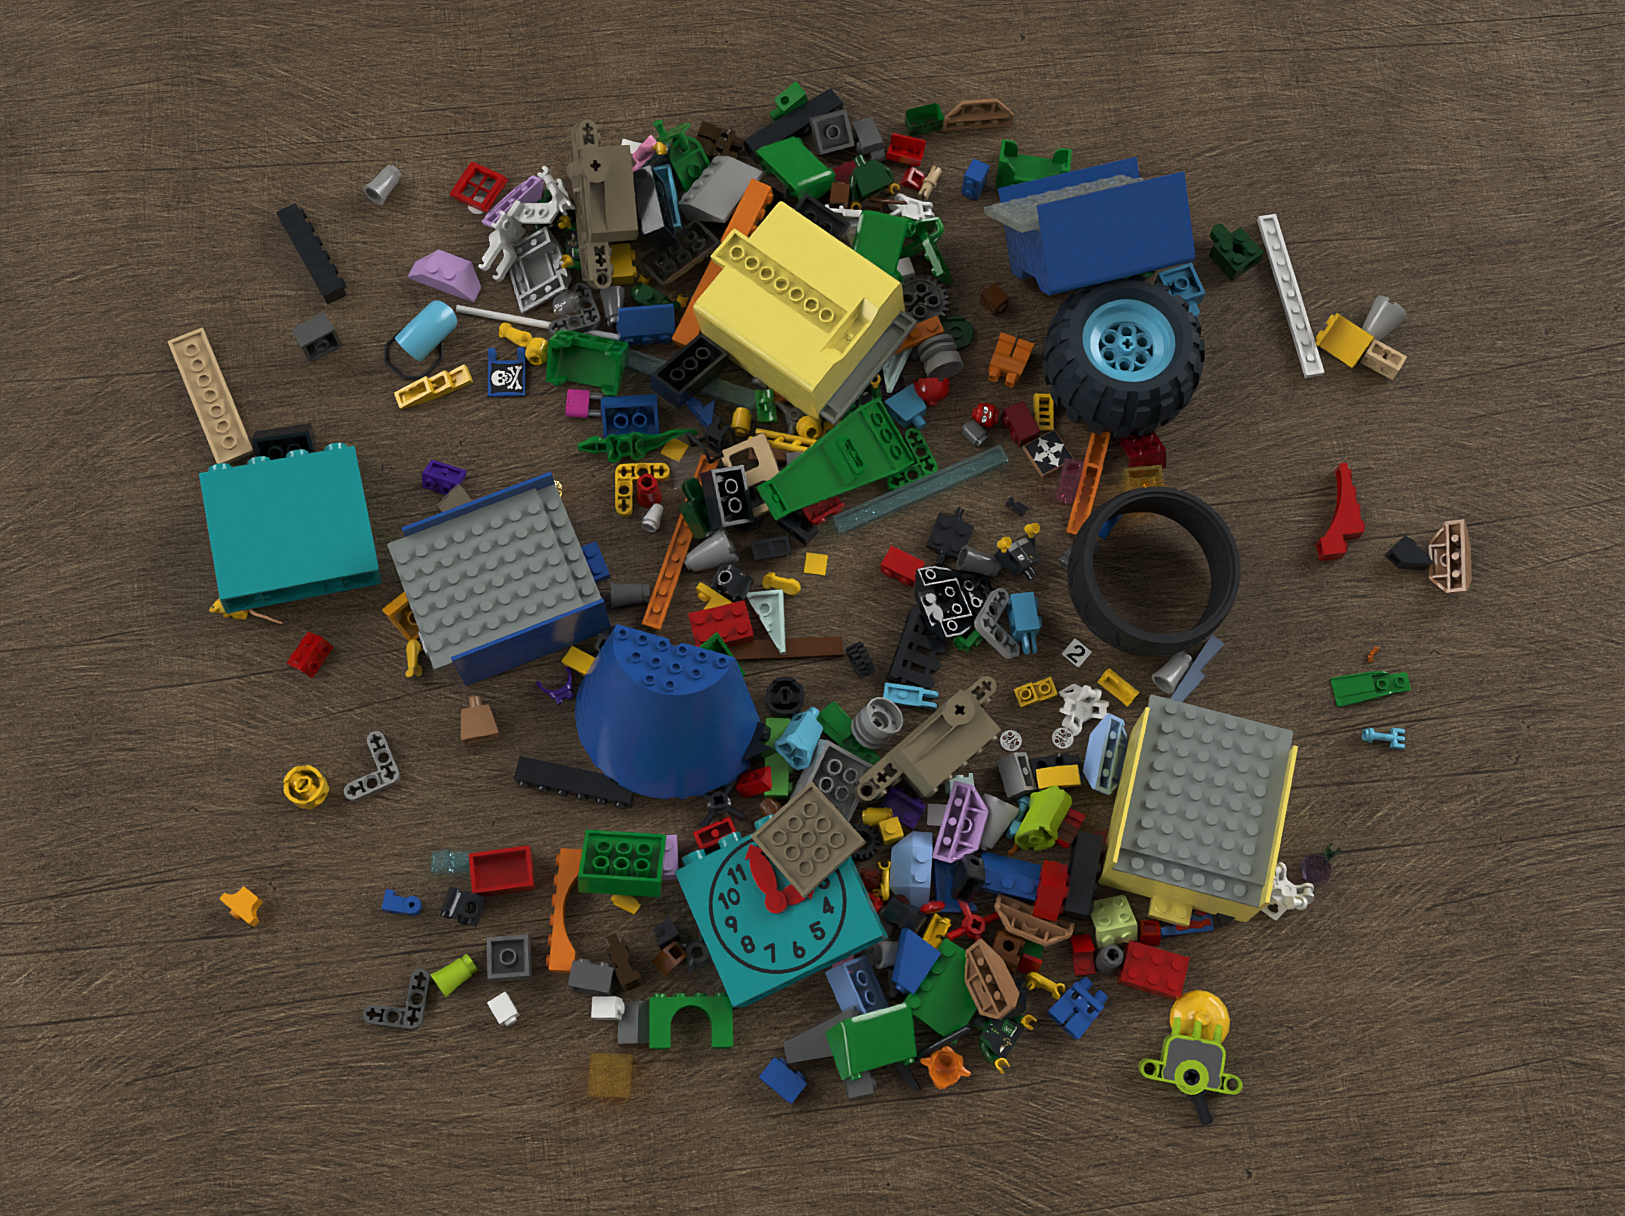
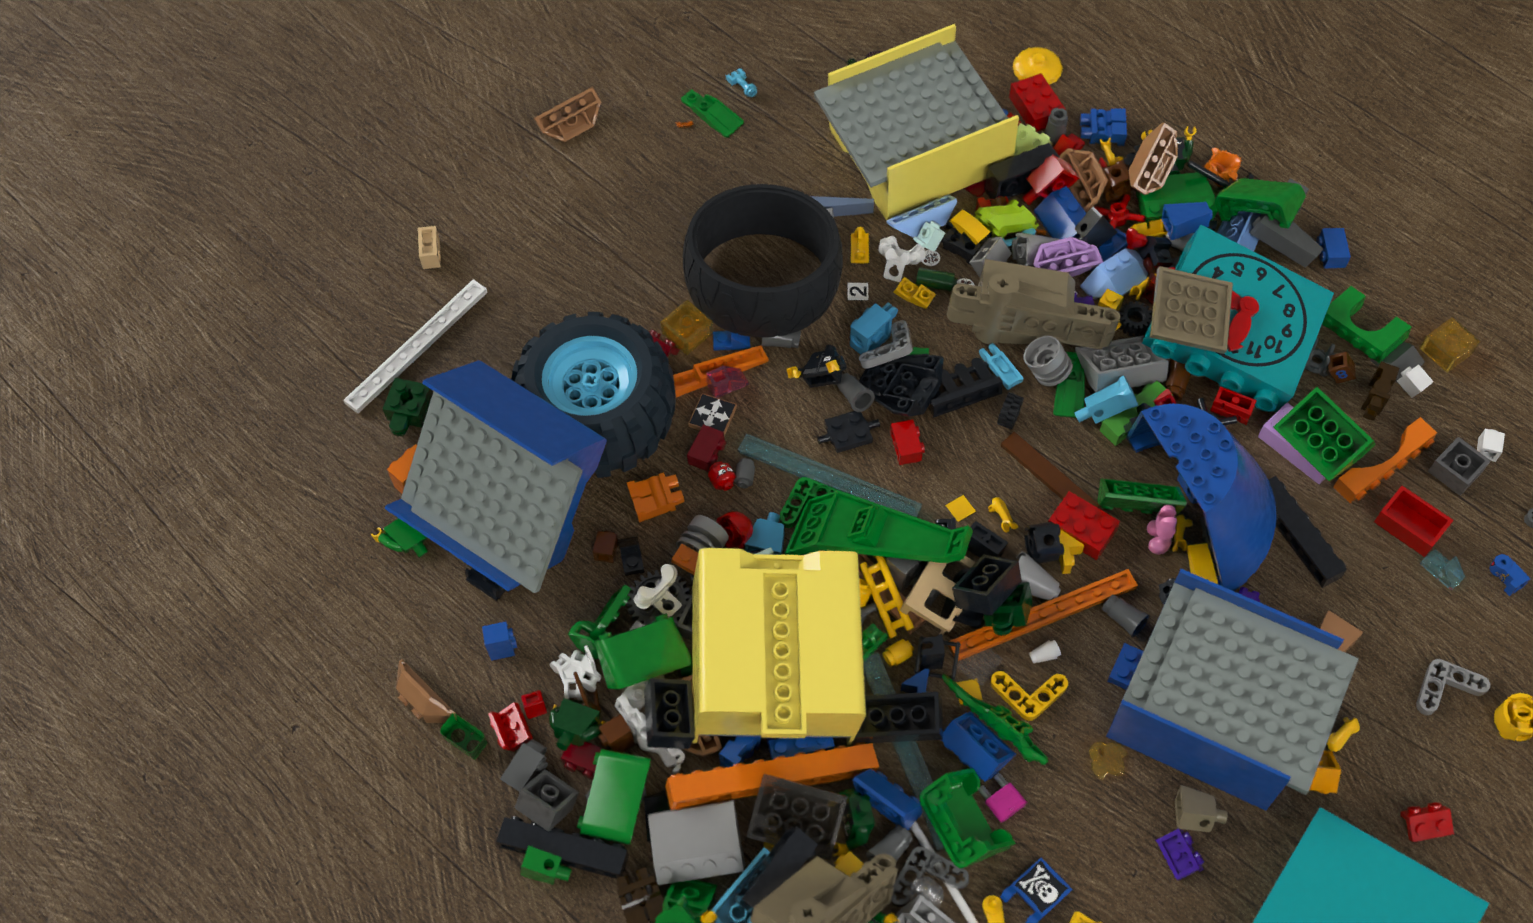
camera: 125 degrees left, 10 degrees down
lime plant [430,954,478,998] -> none
black brick [440,887,488,927] -> none
yellow head [525,337,549,365] -> none
dark grey brick [568,959,617,997] -> none
red plant [636,473,662,508] -> none
black hinge [653,916,681,951] -> none
light aqua wing [746,589,786,655] -> none
black brick [765,676,805,719] -> none
tan pin [917,166,942,201] -> none
dark green tile [941,315,974,351] -> none
green windscreen [995,139,1072,191] -> none
black piece [1005,497,1028,517] -> none
yellow slope [1033,394,1054,431] -> none
piece [1138,1017,1242,1125] -> none
yellow panel [1315,313,1375,368] -> none
red arch [1315,463,1365,562] -> none
light grey cone [1361,295,1407,345] -> none
black slope [1385,535,1434,570] -> none
none -> black slope [618,536,644,576]
none -> white piece [634,564,682,616]
none -> light aqua brick [913,221,945,252]
none -> dark green brick [916,267,958,292]

